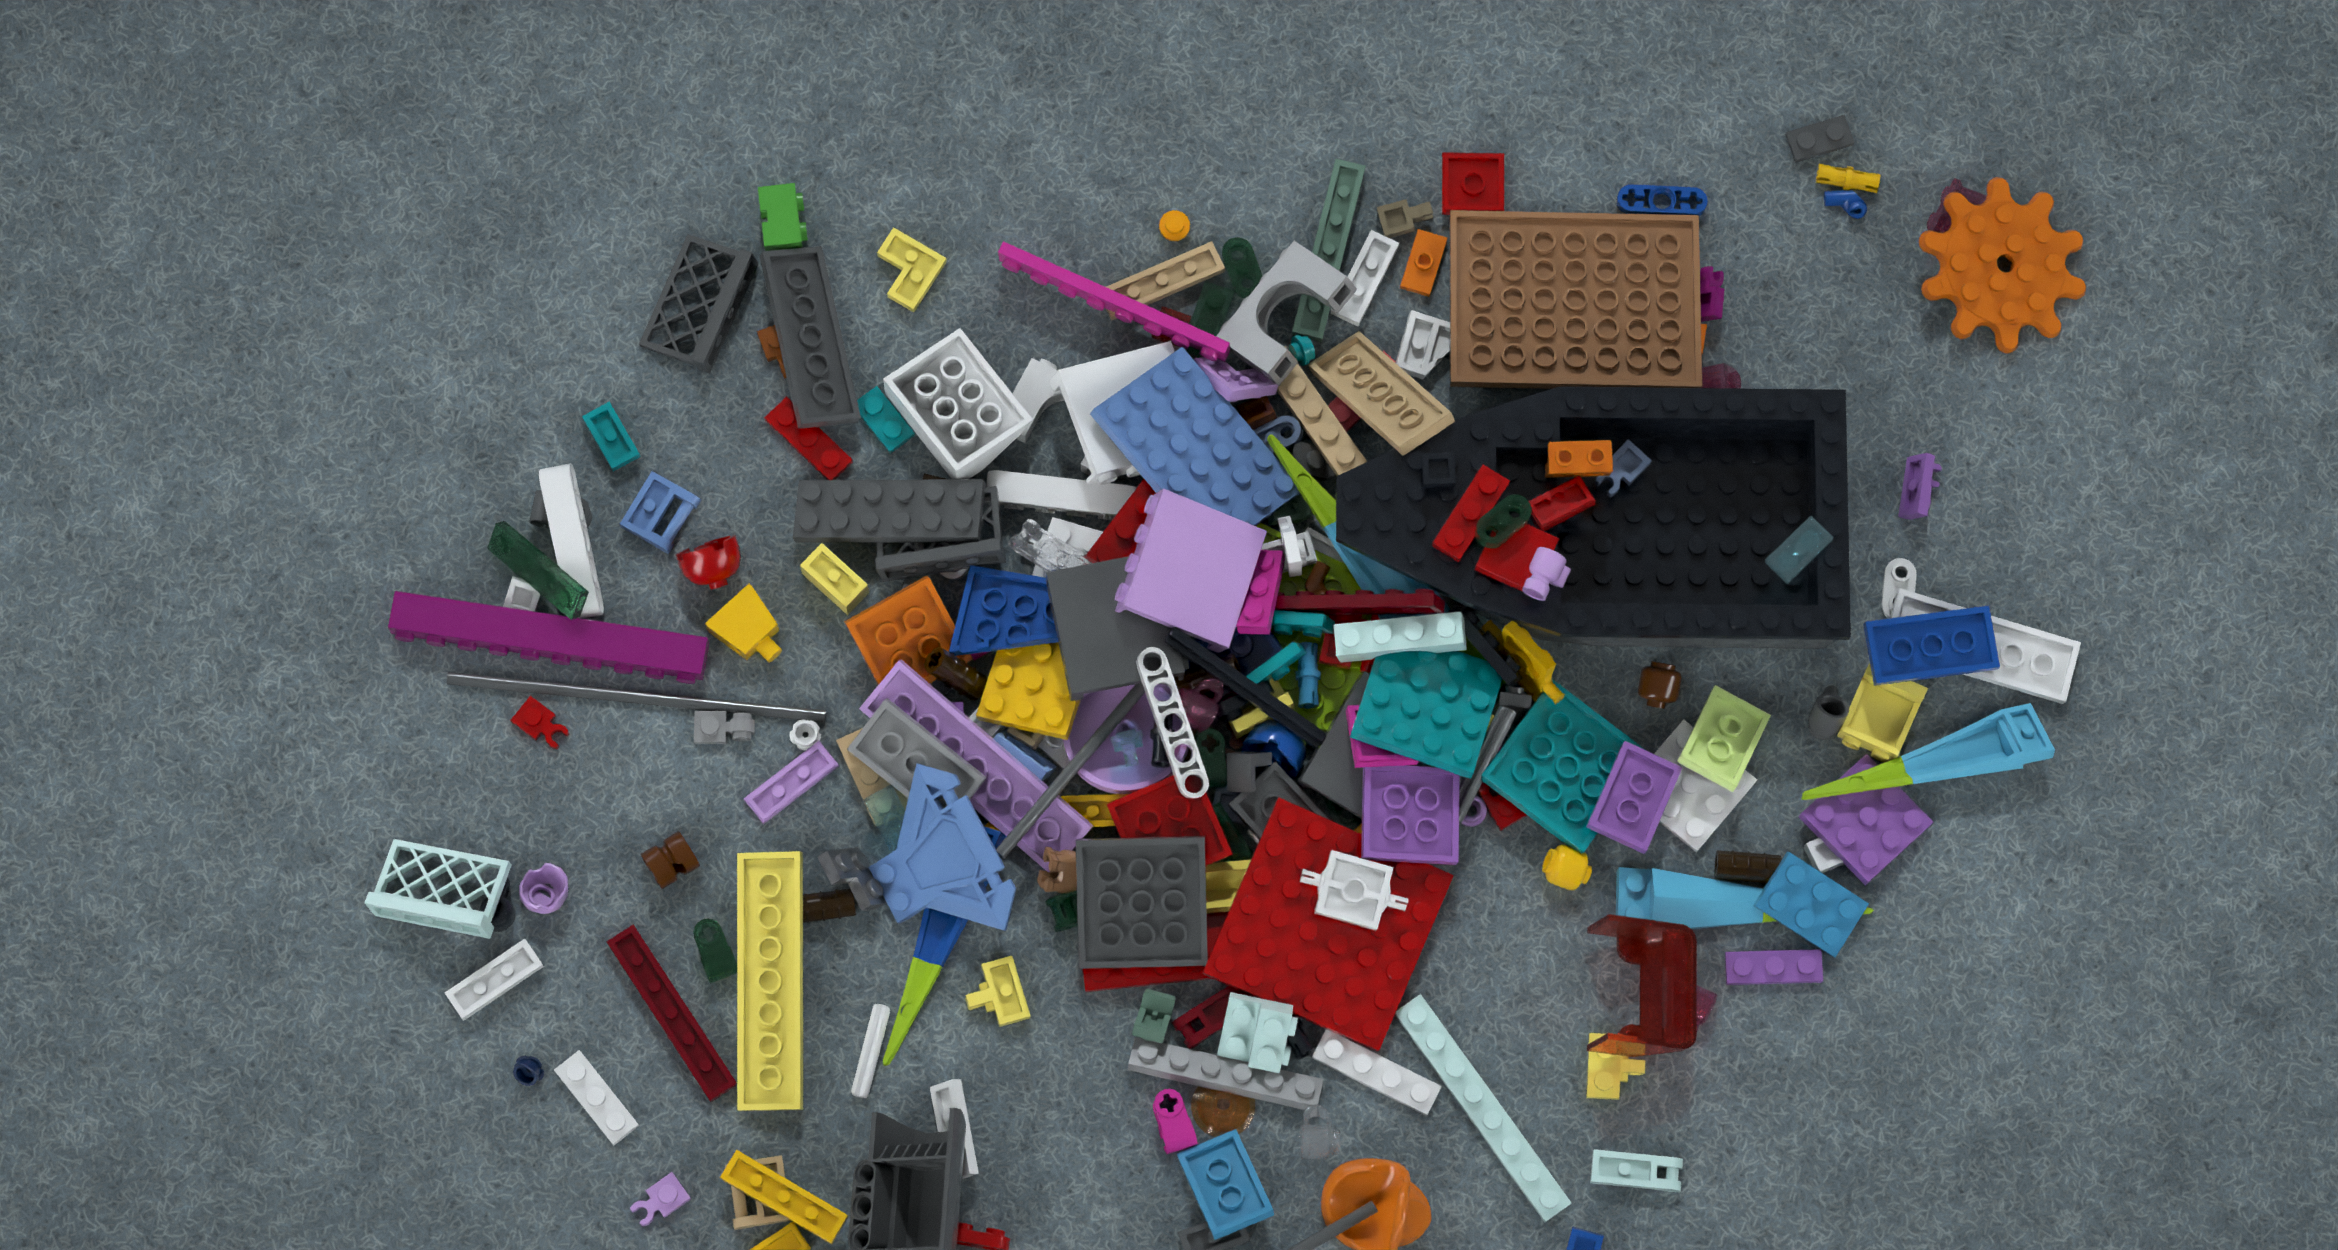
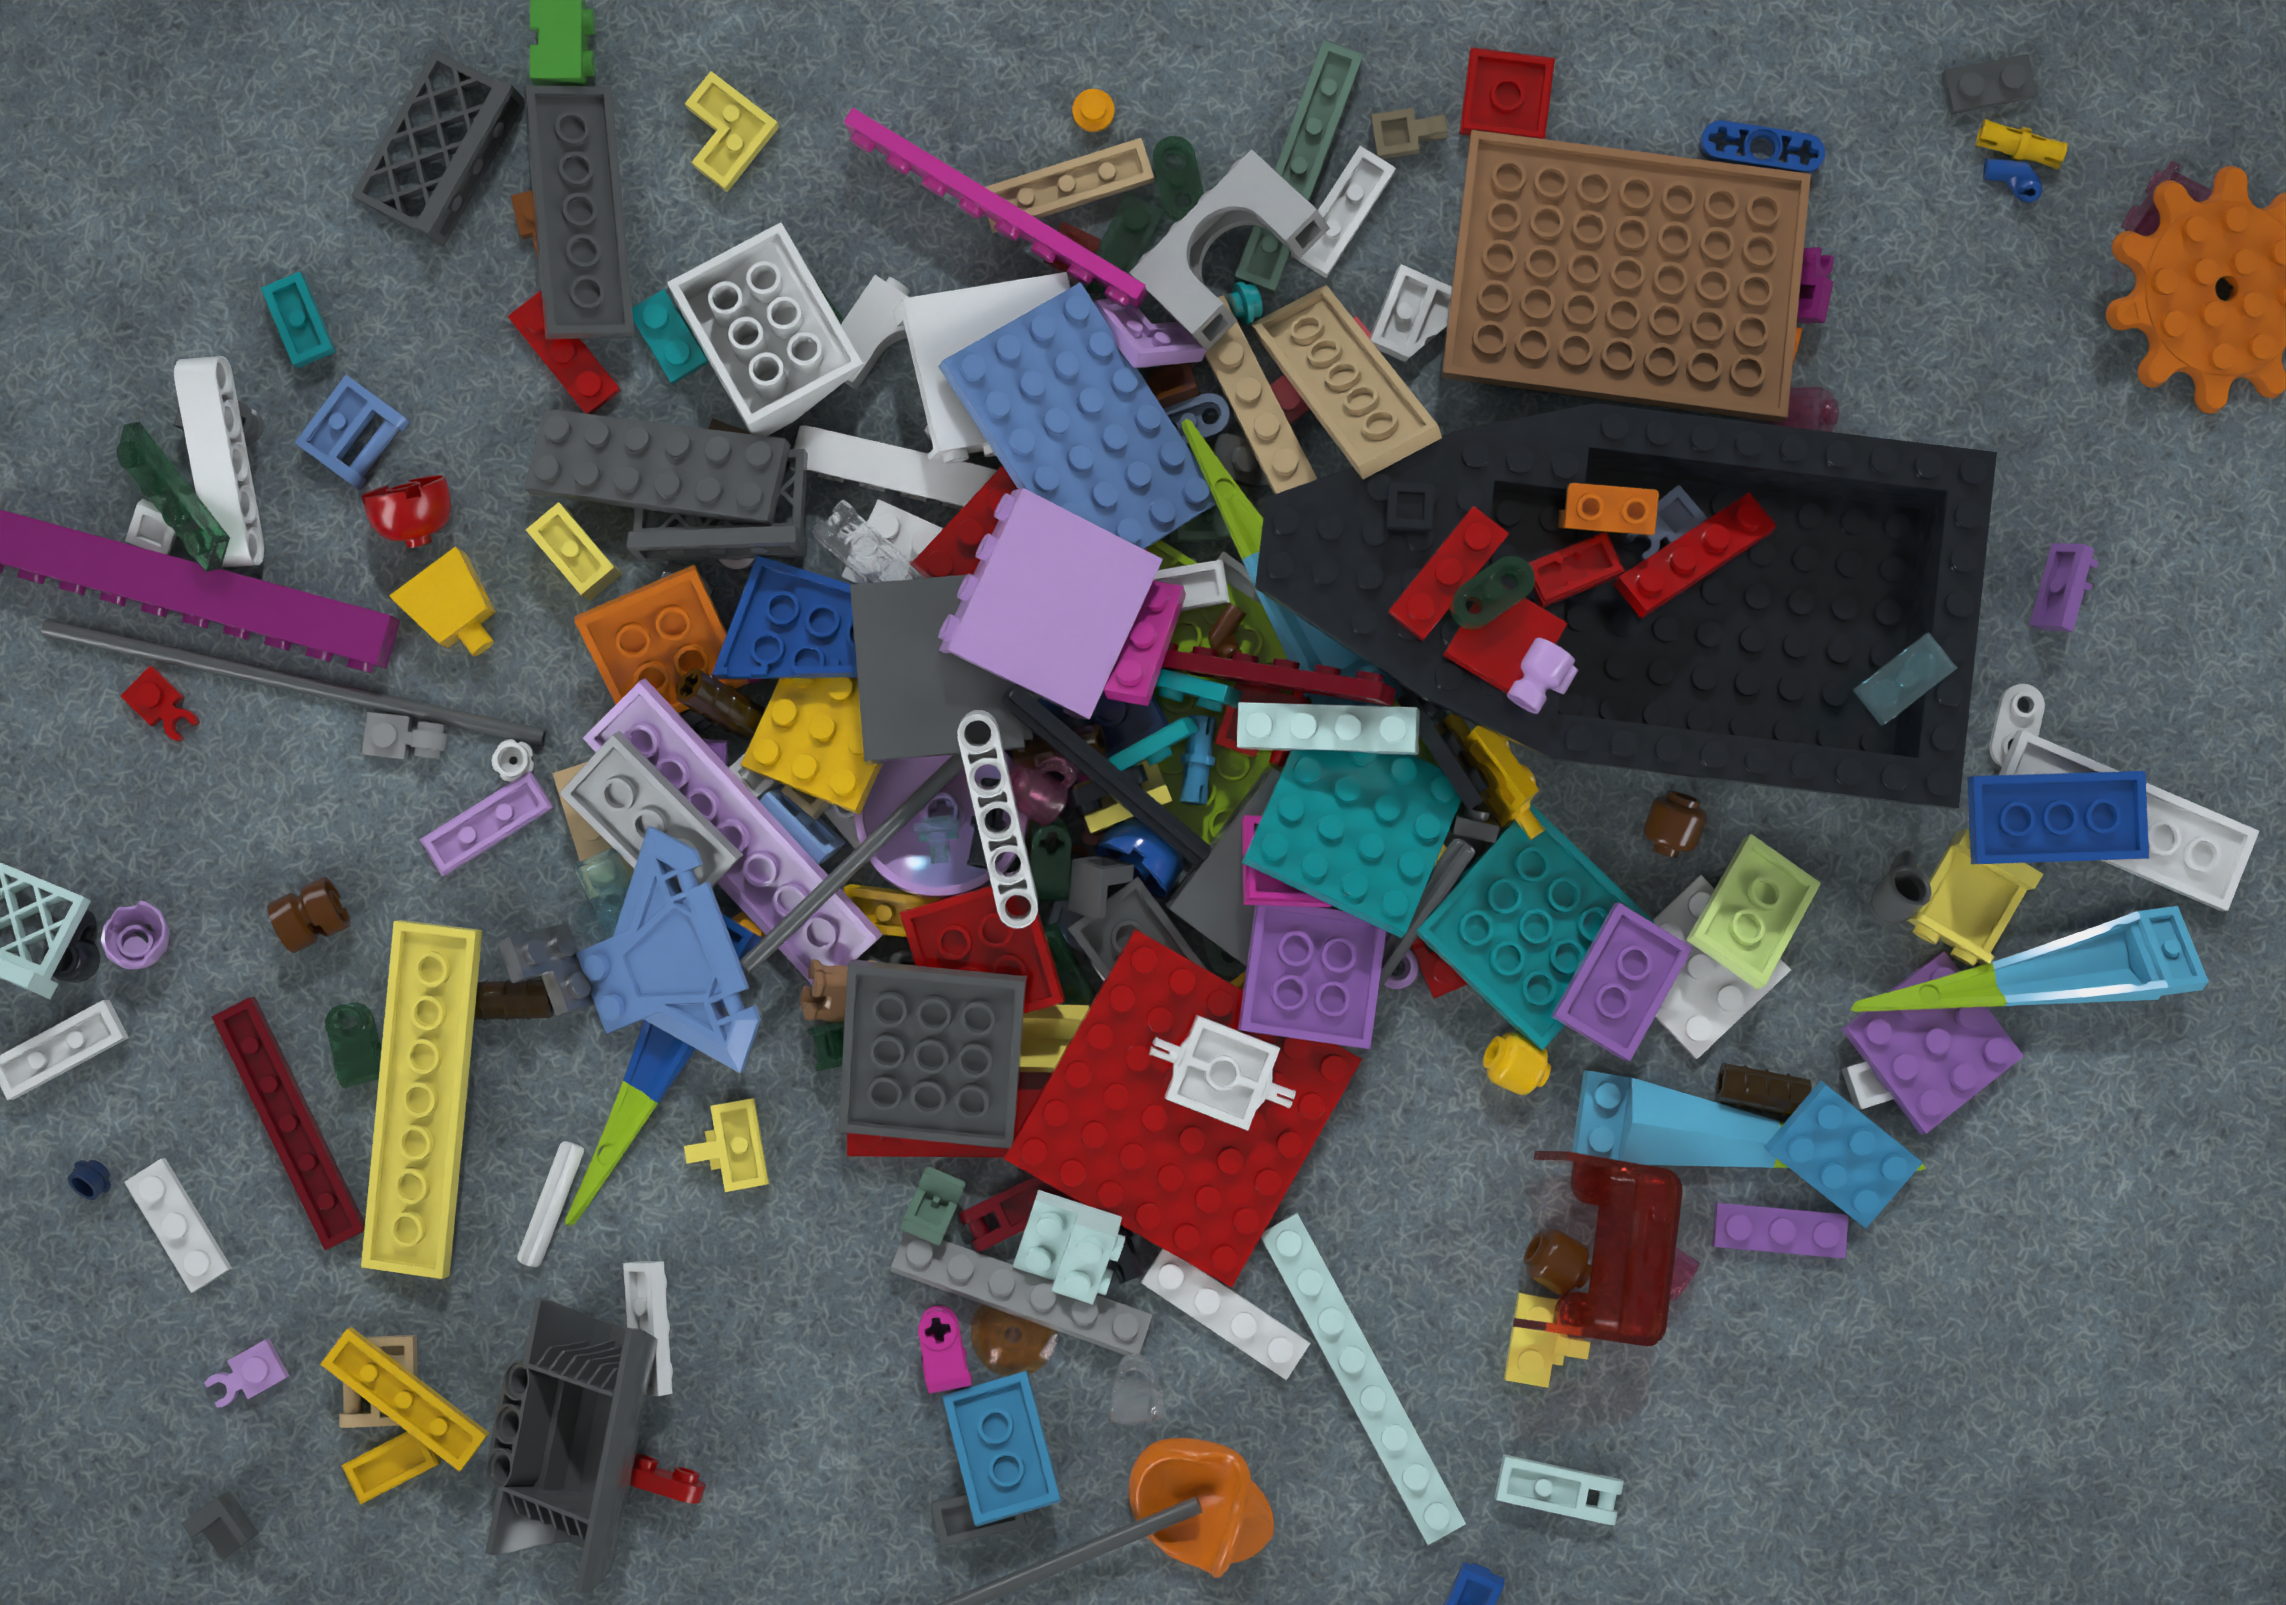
camera: 15 degrees right, 10 degrees up
white wing [1278,516,1307,577] -> none
orange plate [1400,229,1448,297] -> none
none -> reddish brown head [1523,1229,1592,1295]
none -> red plate [1613,493,1777,618]

